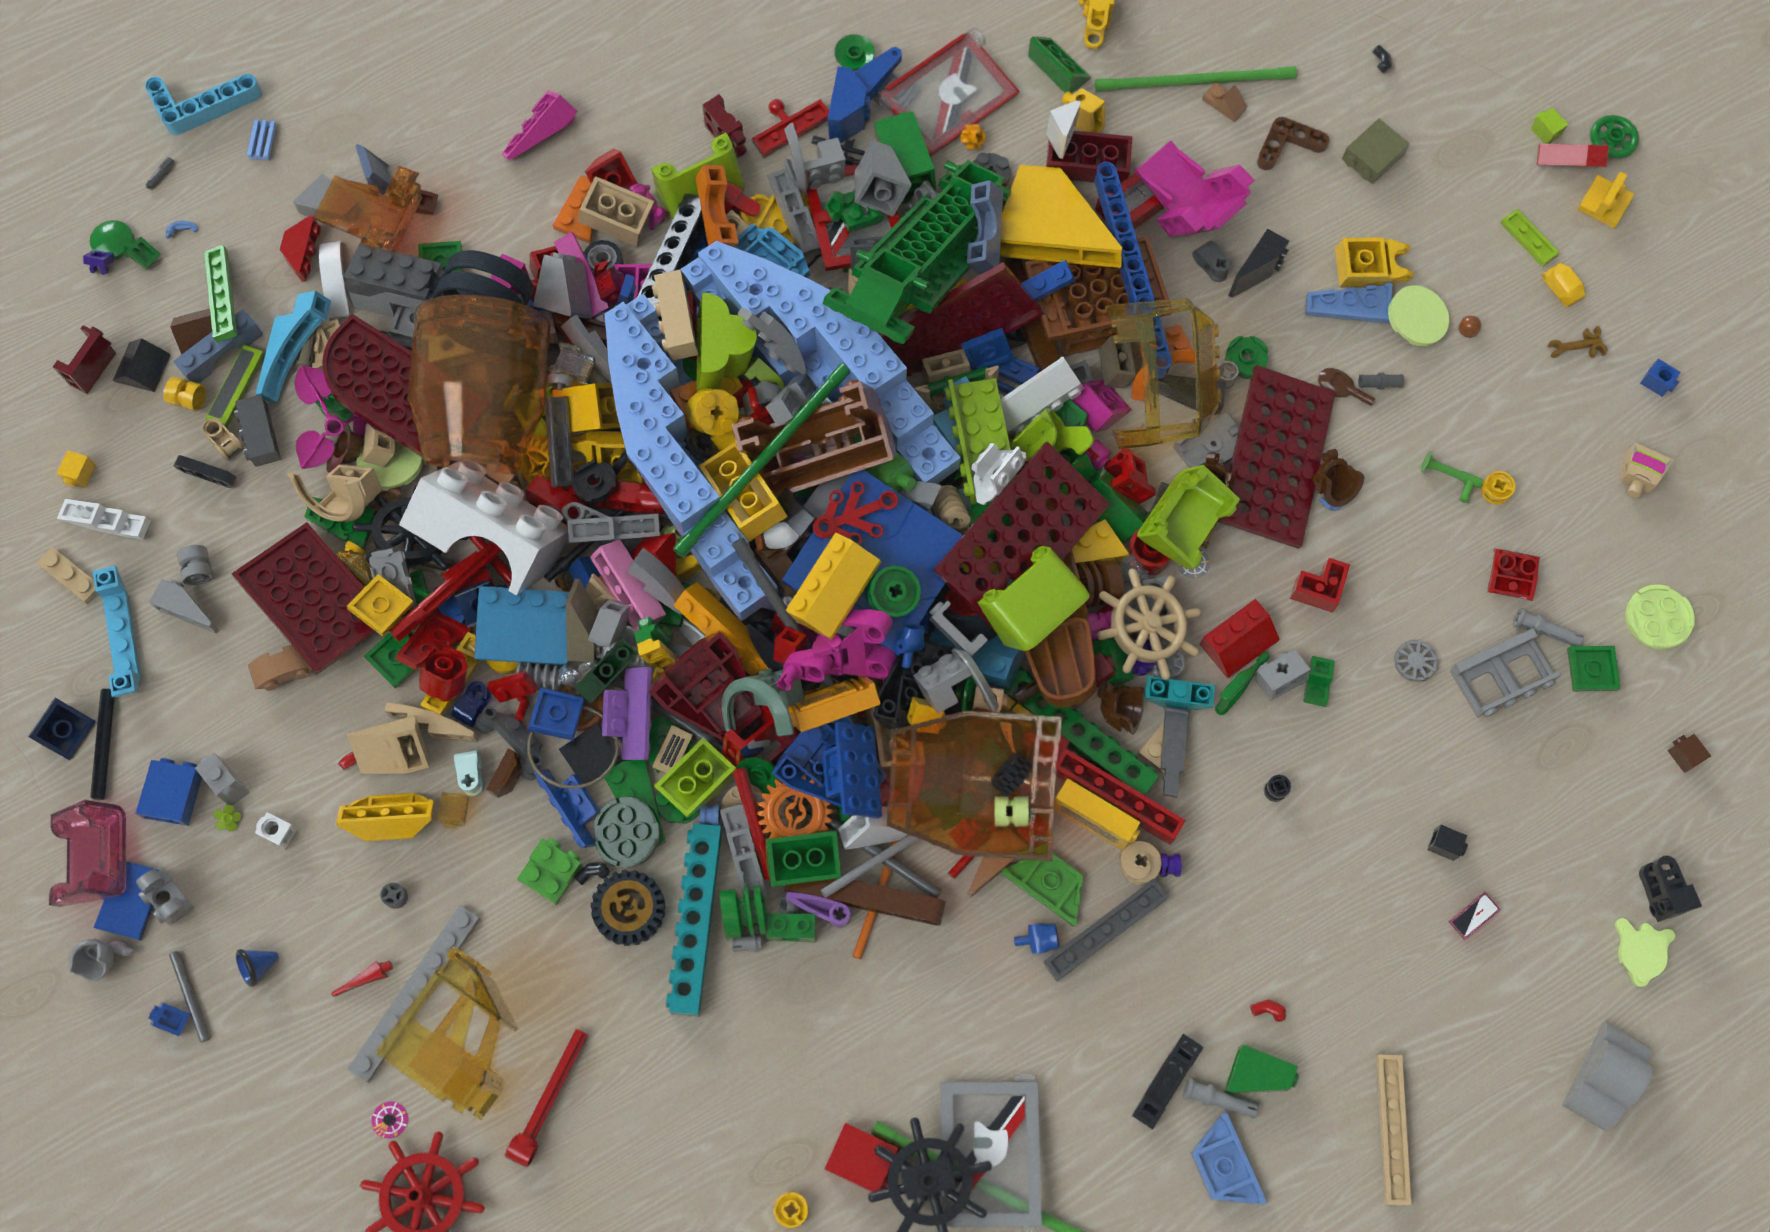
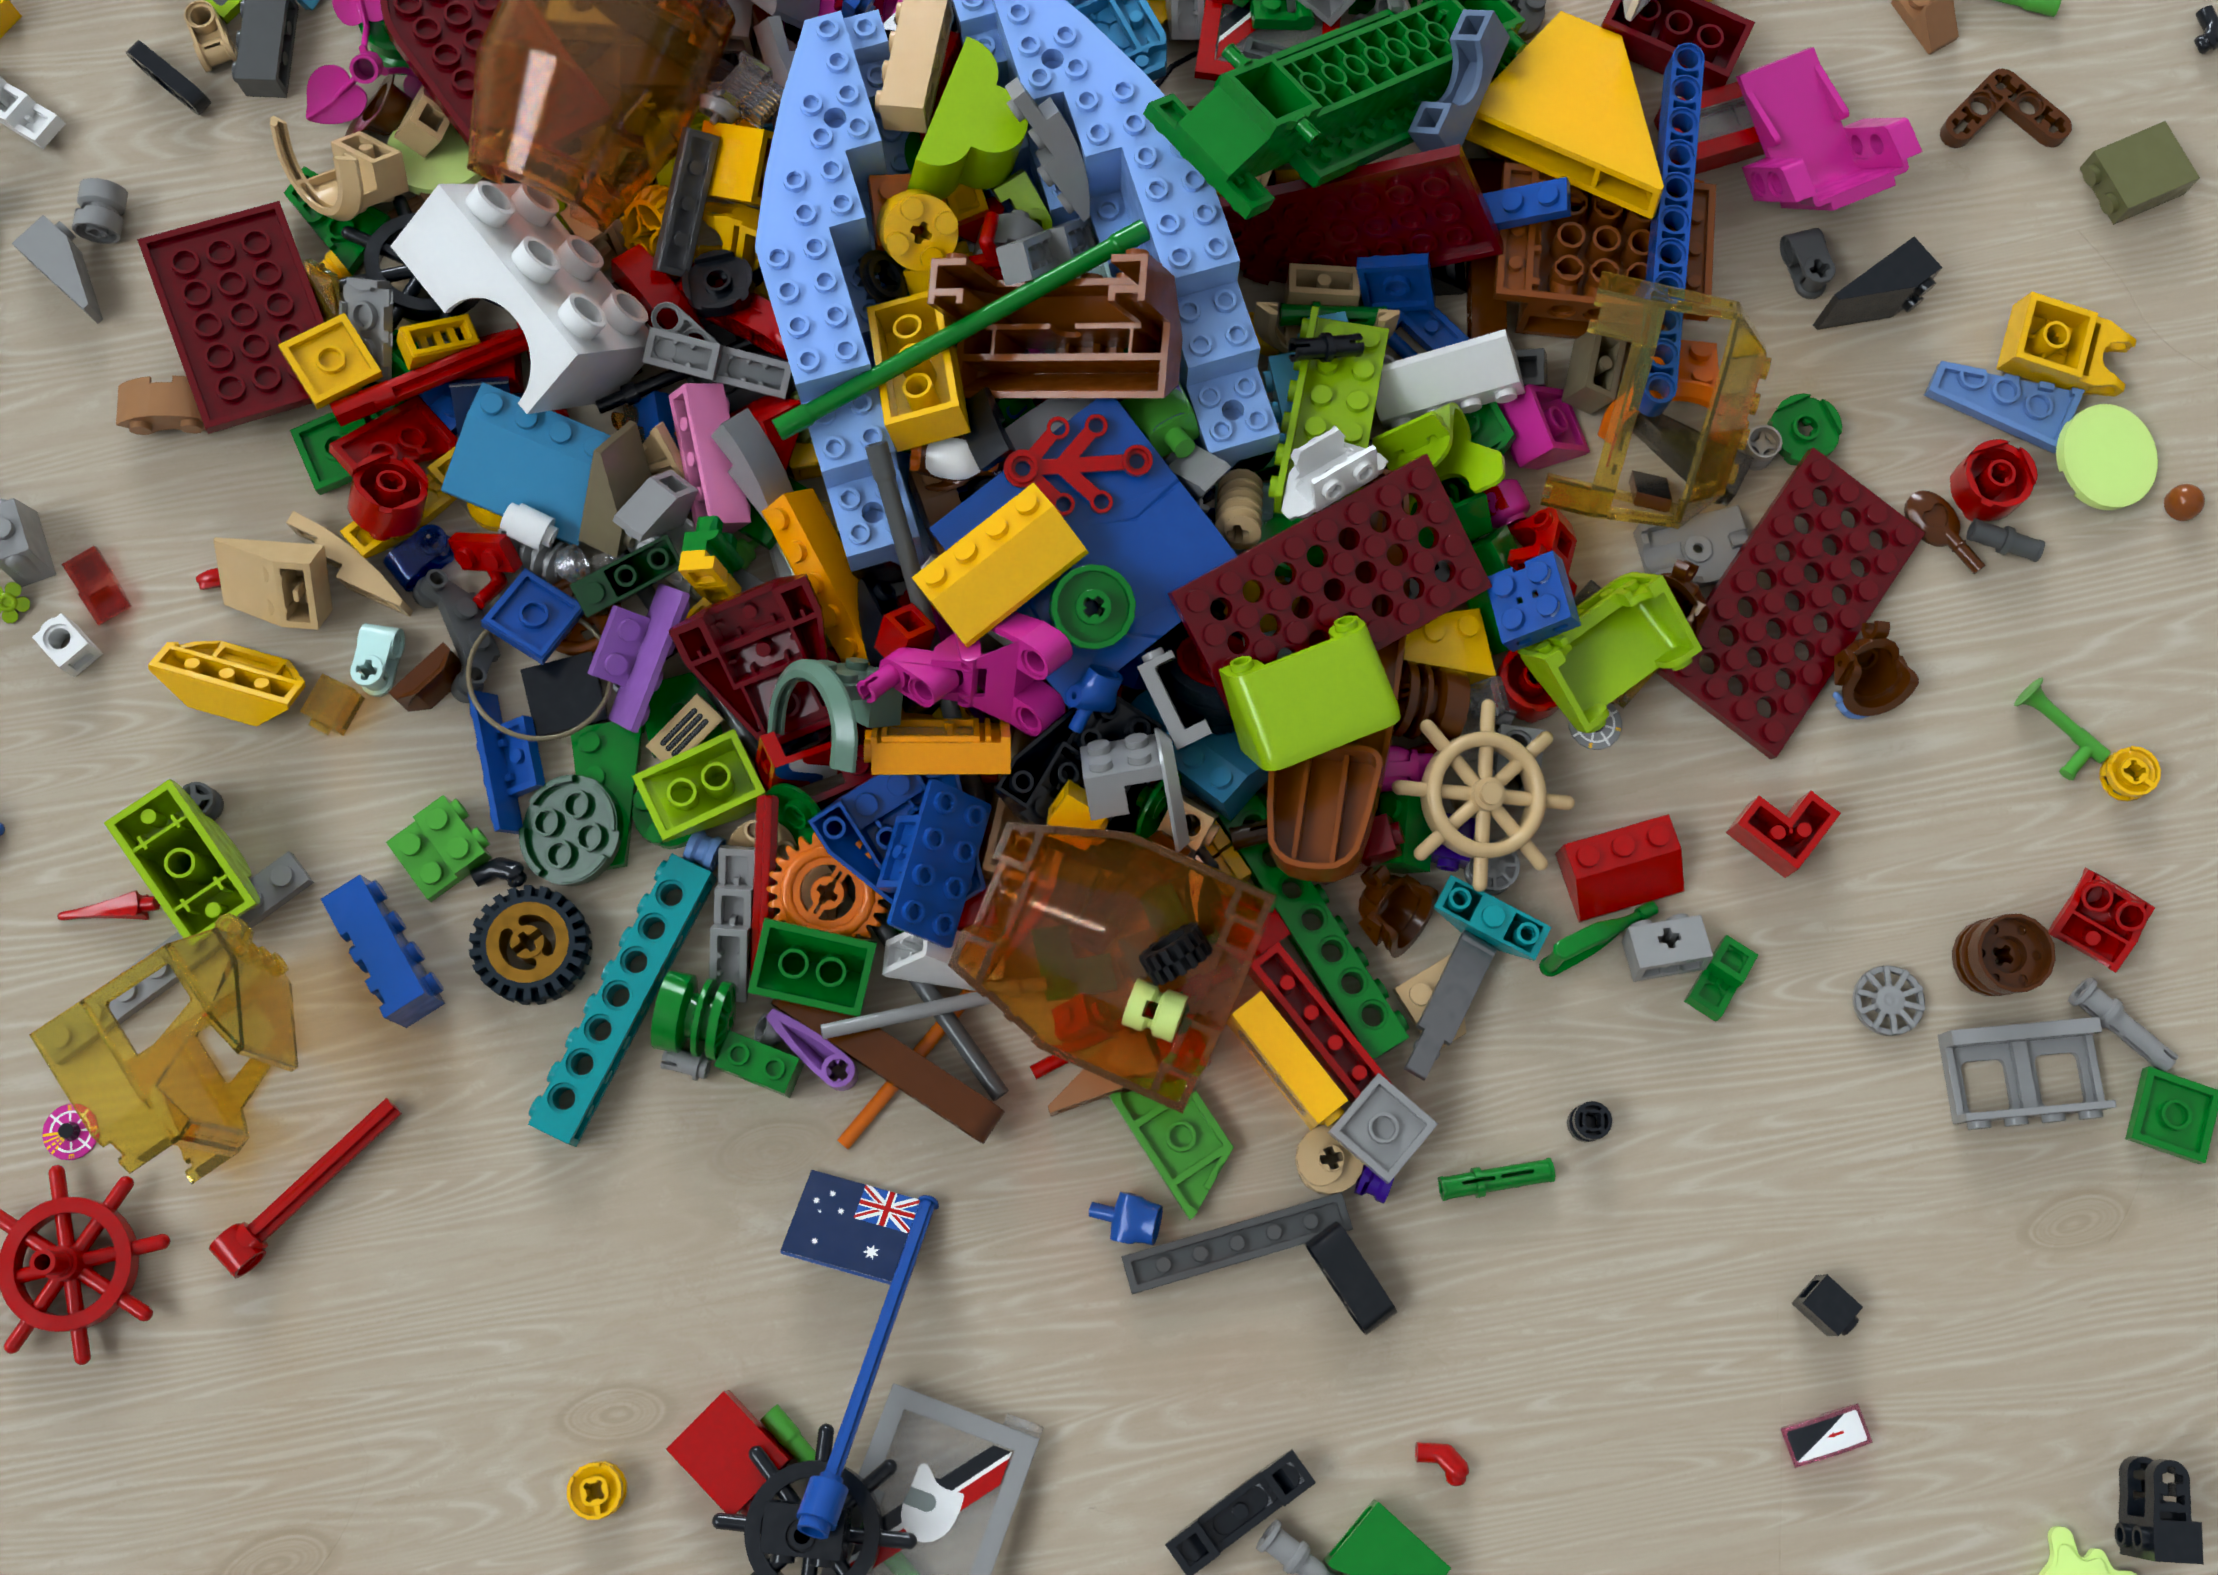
camera: 20 degrees right, 5 degrees up
none -> clear red slope [61,546,132,625]
none -> lime brick [104,779,260,948]
none -> blue wedge [321,875,445,1028]
none -> yellow slope [396,314,481,370]
none -> white brick [500,502,559,551]
none -> flag [780,1170,939,1539]
none -> black pin [1288,332,1364,363]
none -> black beam [1305,1221,1397,1335]
none -> light grey plate [1328,1073,1438,1184]
none -> green pin [1438,1158,1556,1201]
none -> blue piece [1487,550,1581,652]
none -> tile [1629,470,1672,512]
none -> red brick [1950,439,2038,521]
none -> reddish brown wheel [1952,914,2056,996]

